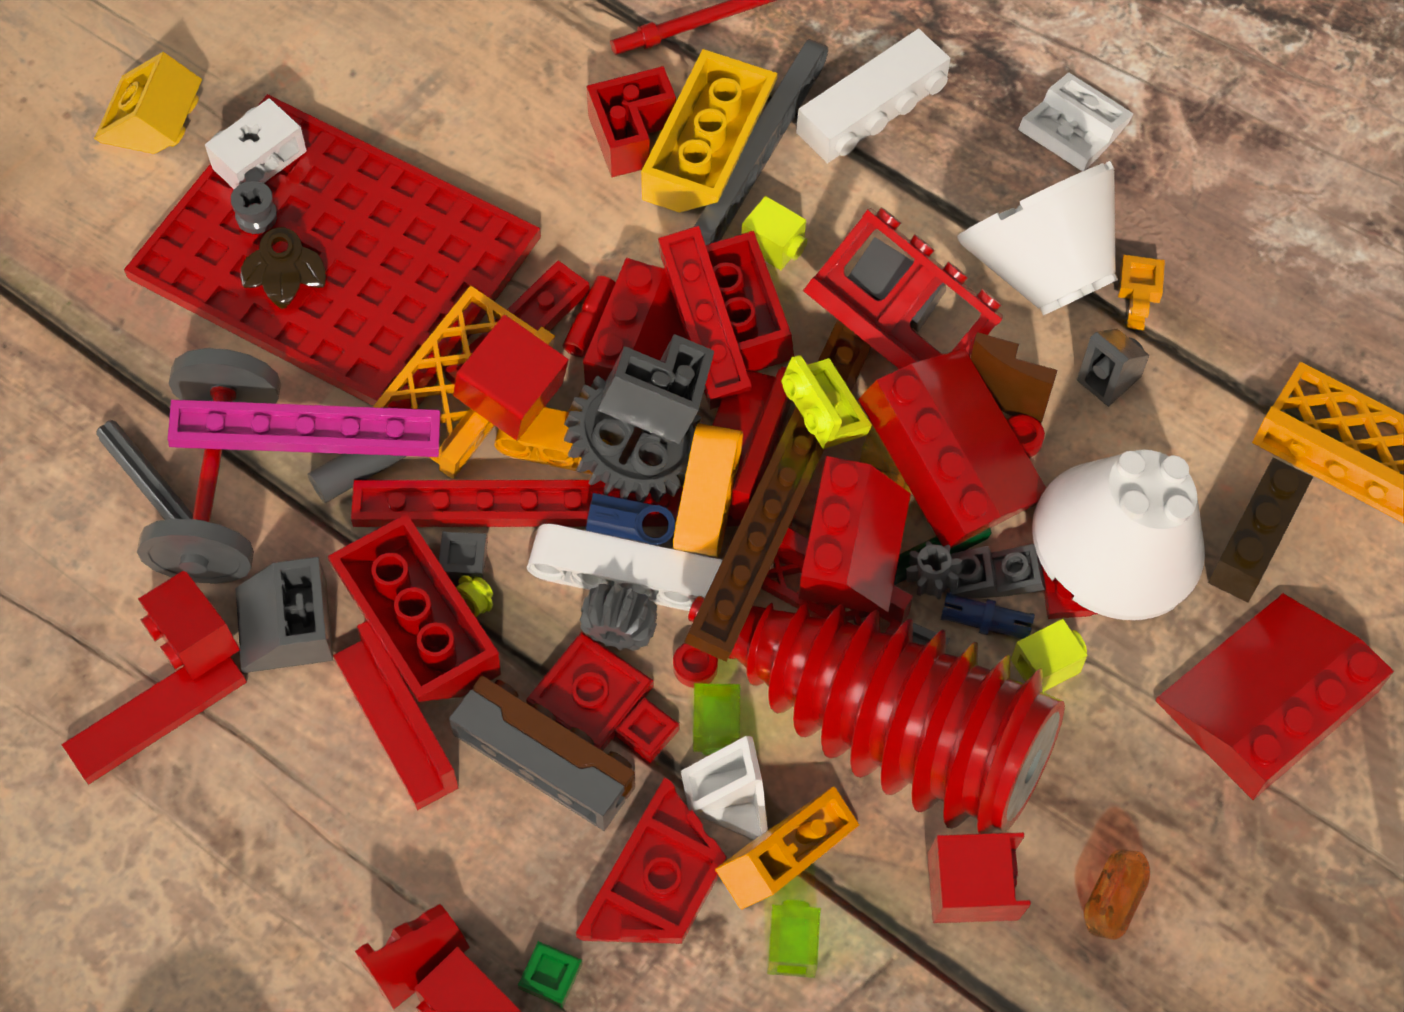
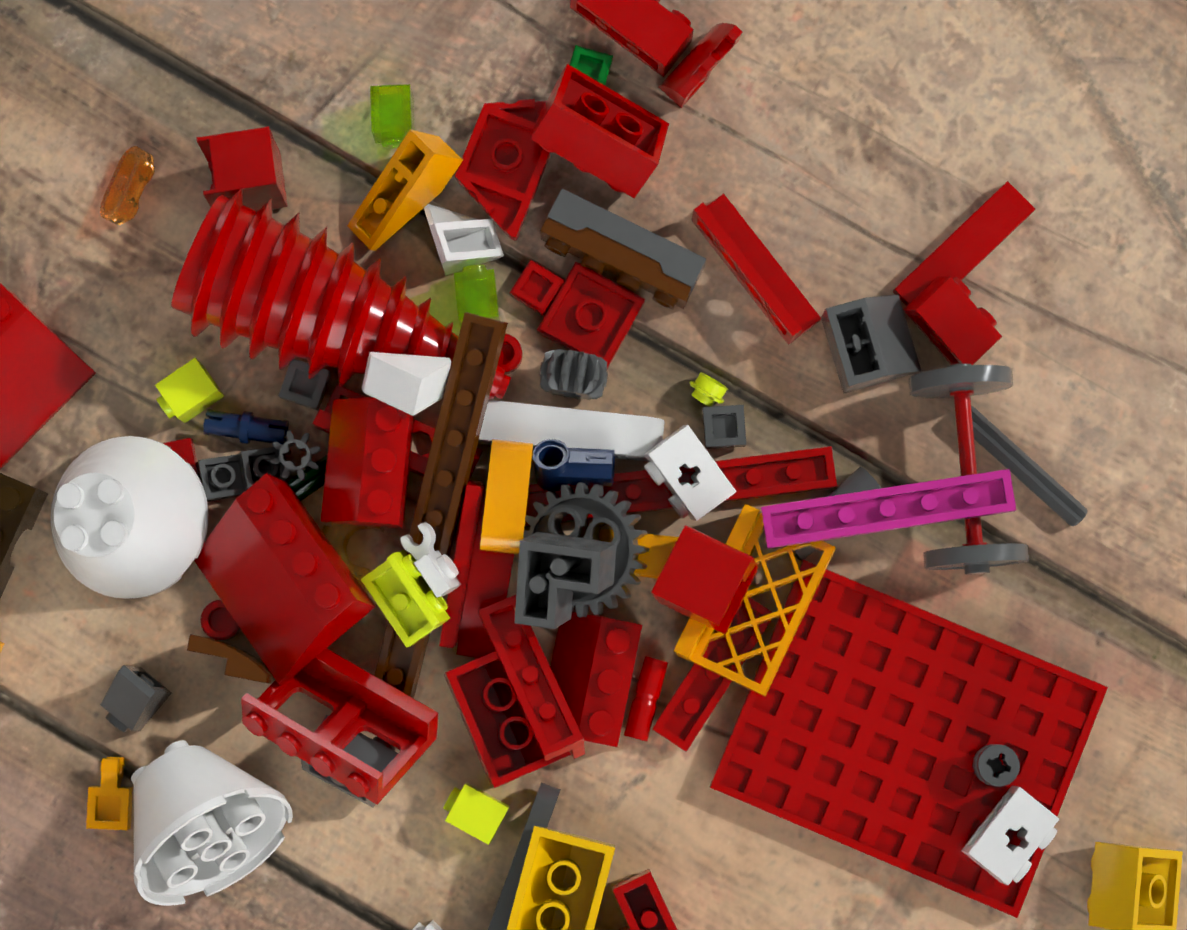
camera: 175 degrees right, 20 degrees up
dark brown plate [241,227,326,309] -> none
red slope [328,514,501,702] -> none
none -> white slope [362,352,451,416]
none -> white plate [400,522,461,598]
none -> red slope [530,64,669,198]
none -> white brick [644,425,737,521]

